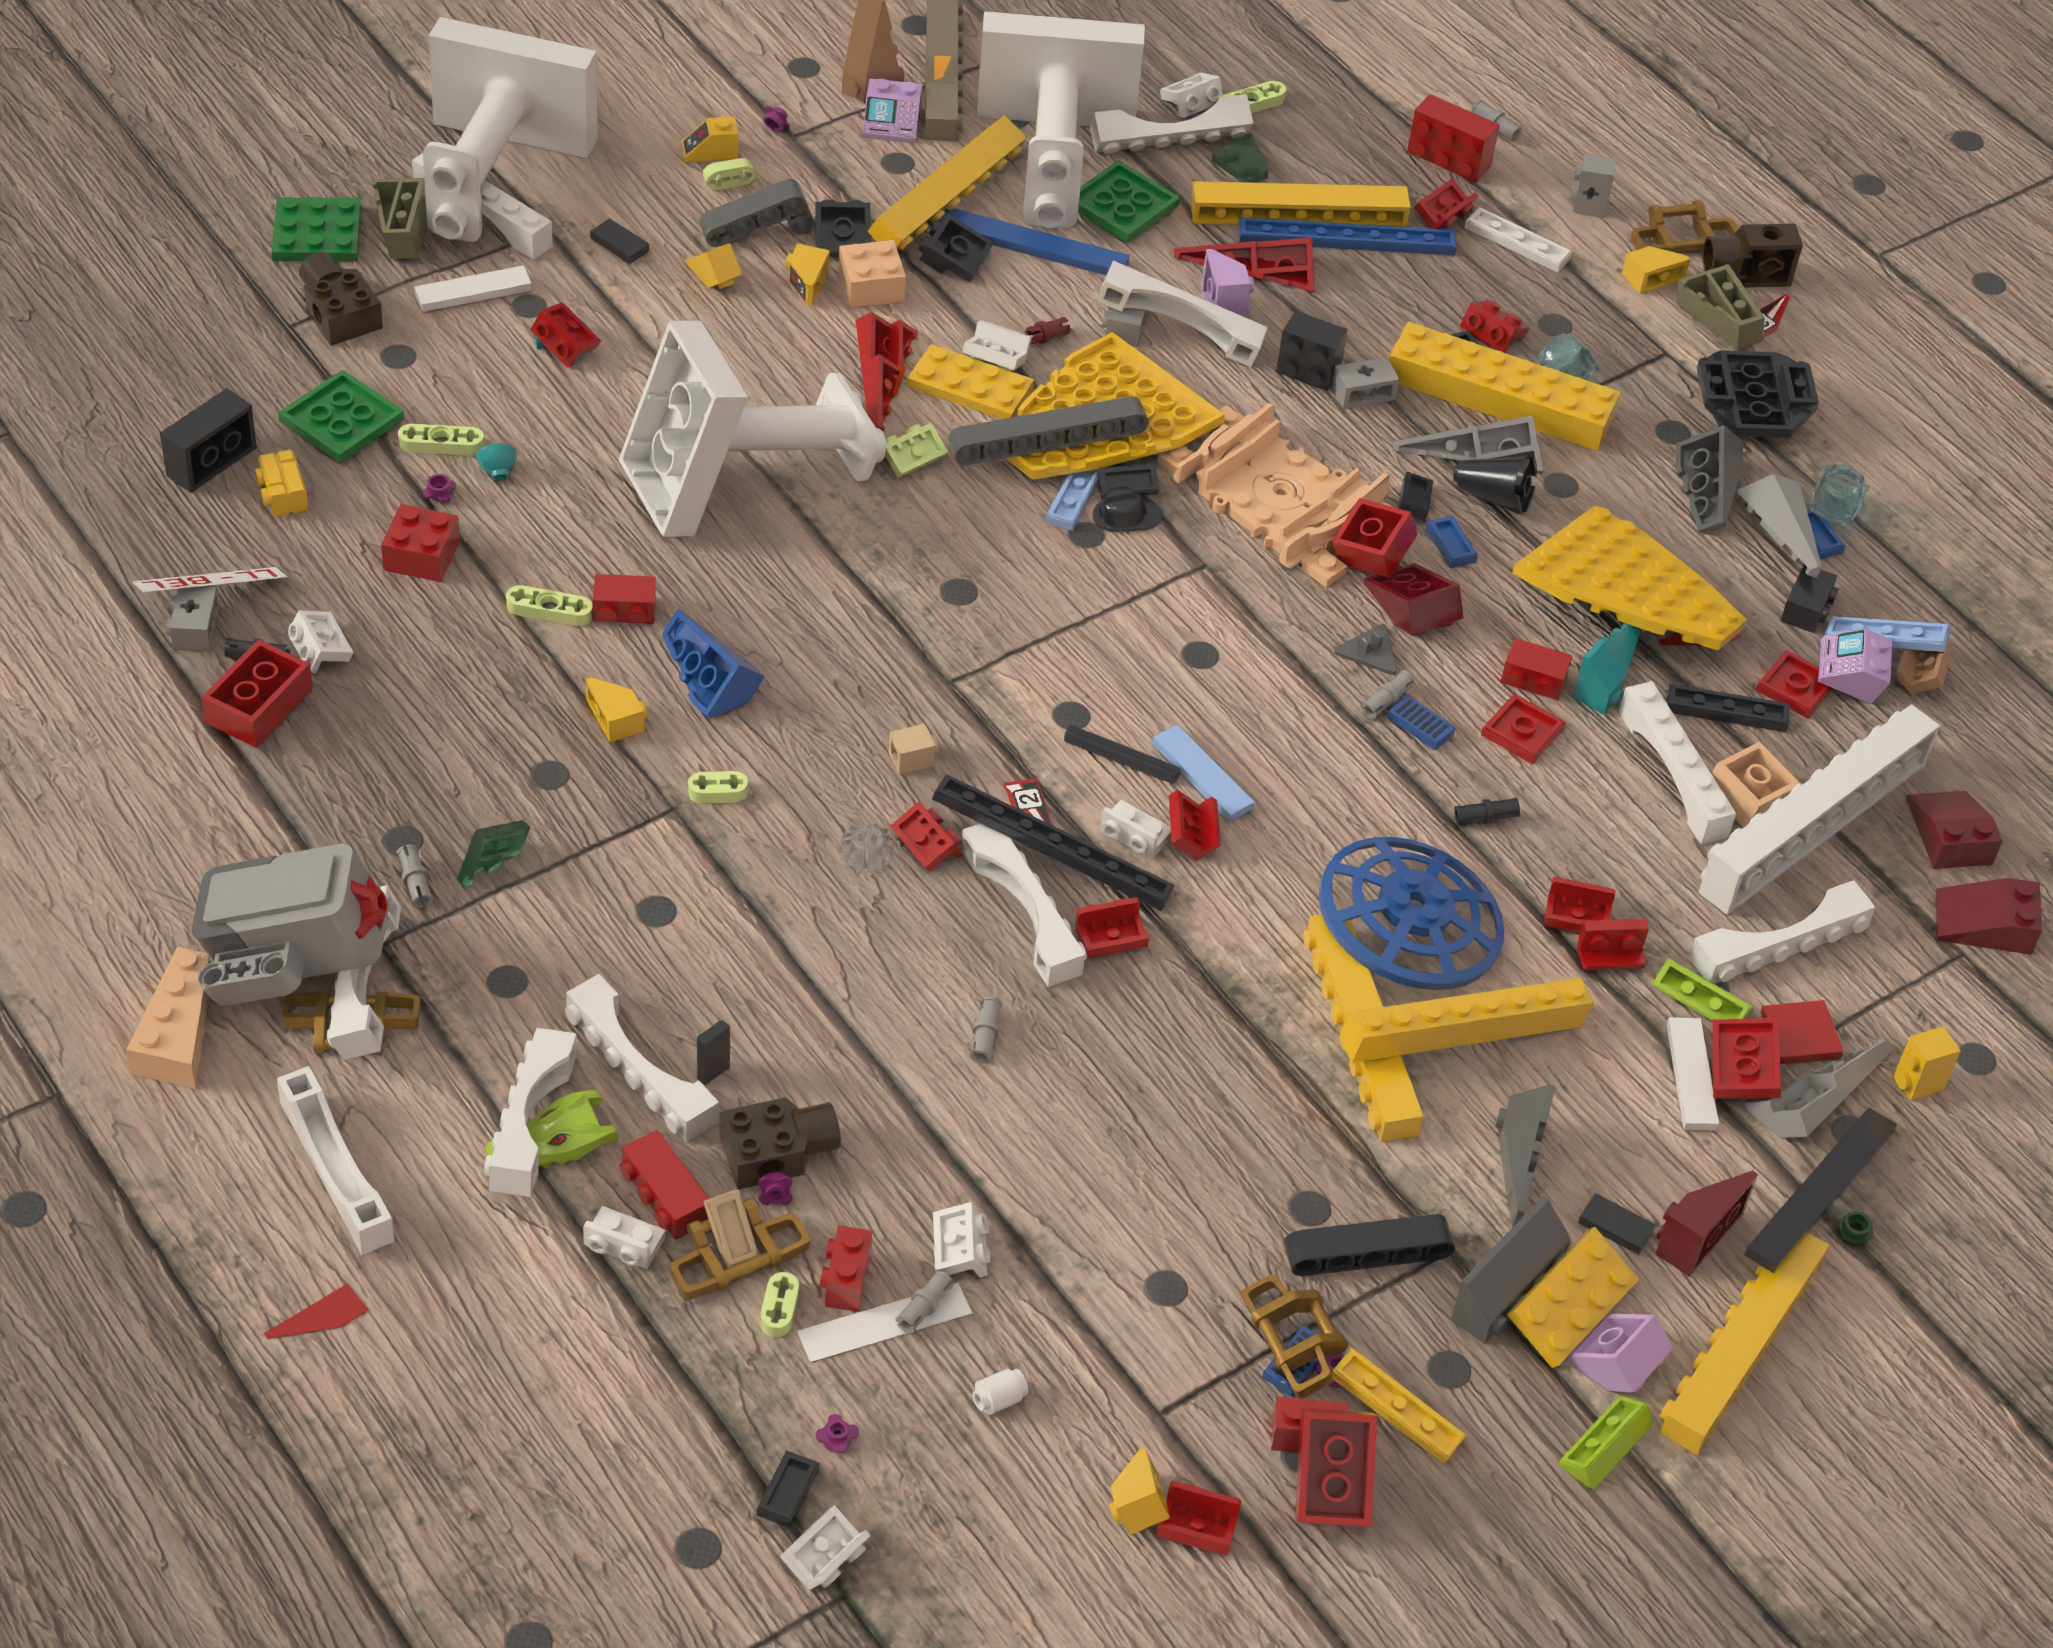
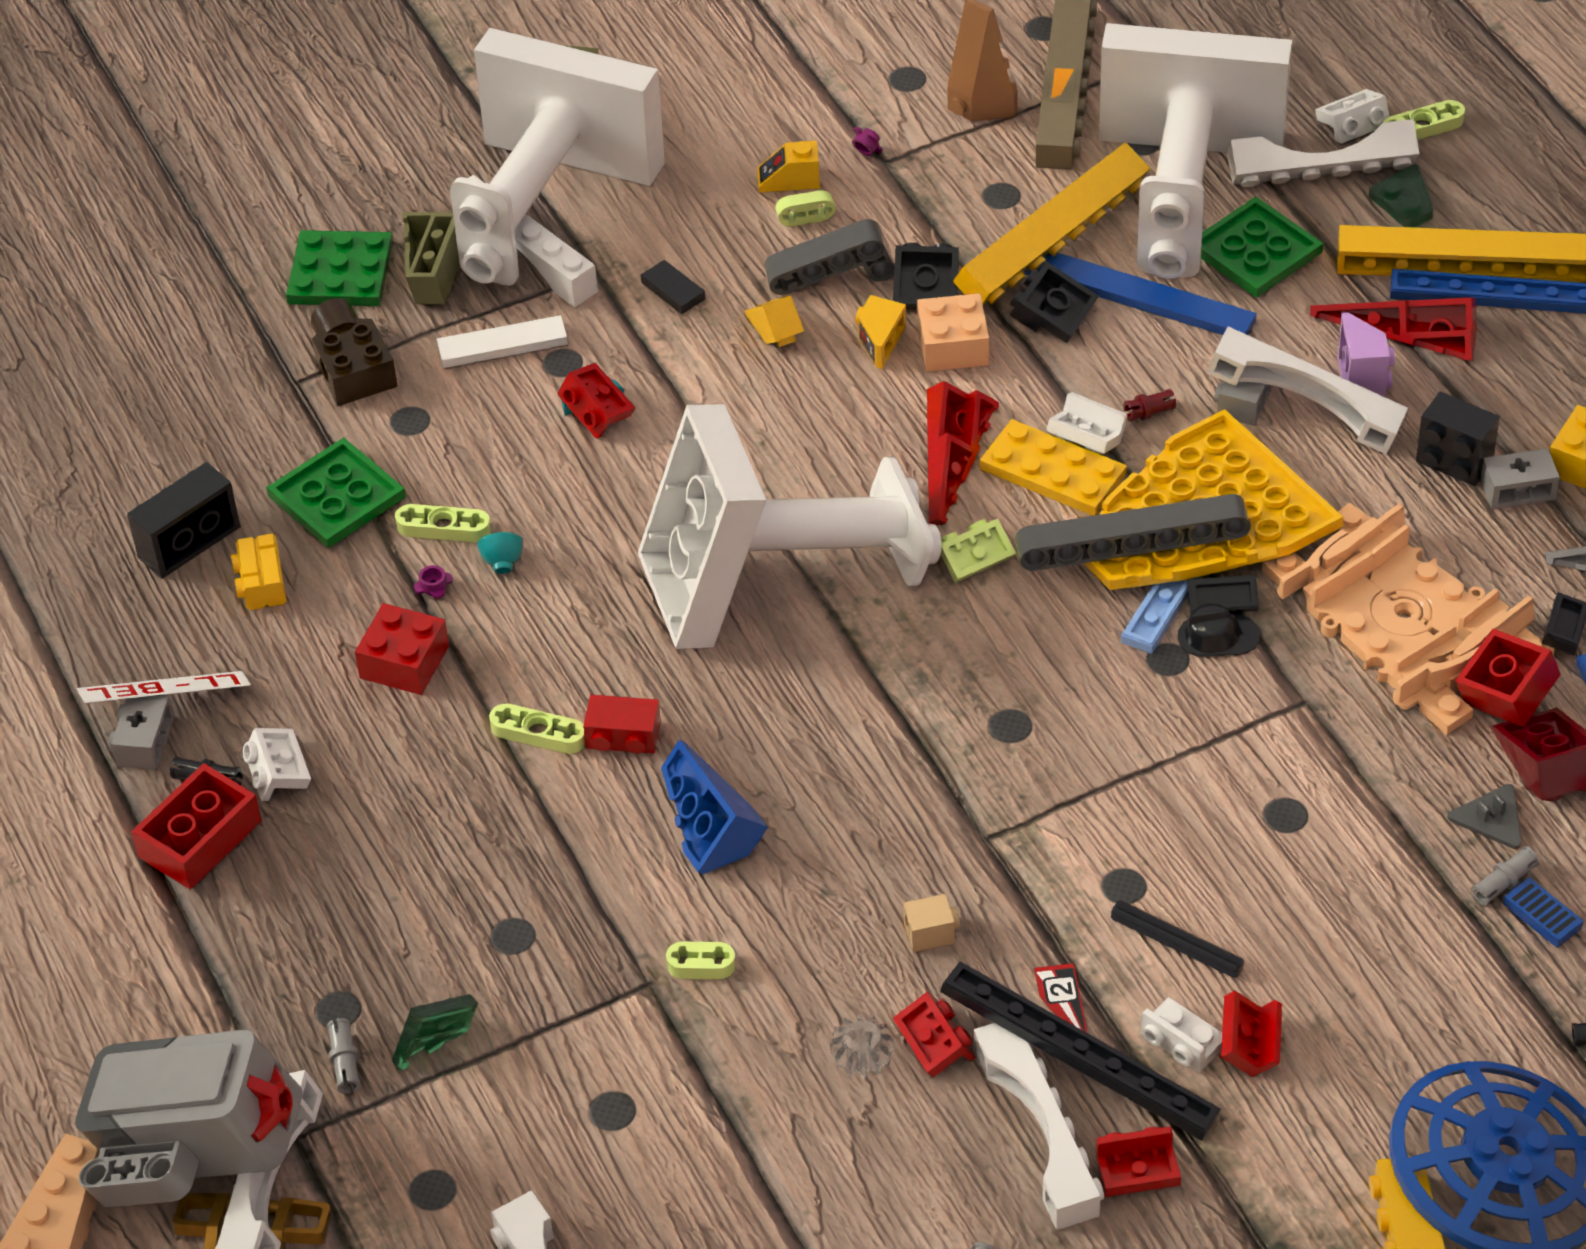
camera: 15 degrees right, 0 degrees up
yellow slope [586,677,648,742] -> none
lavender slope [863,78,923,143] -> none
light blue tile [1152,725,1255,822] -> none

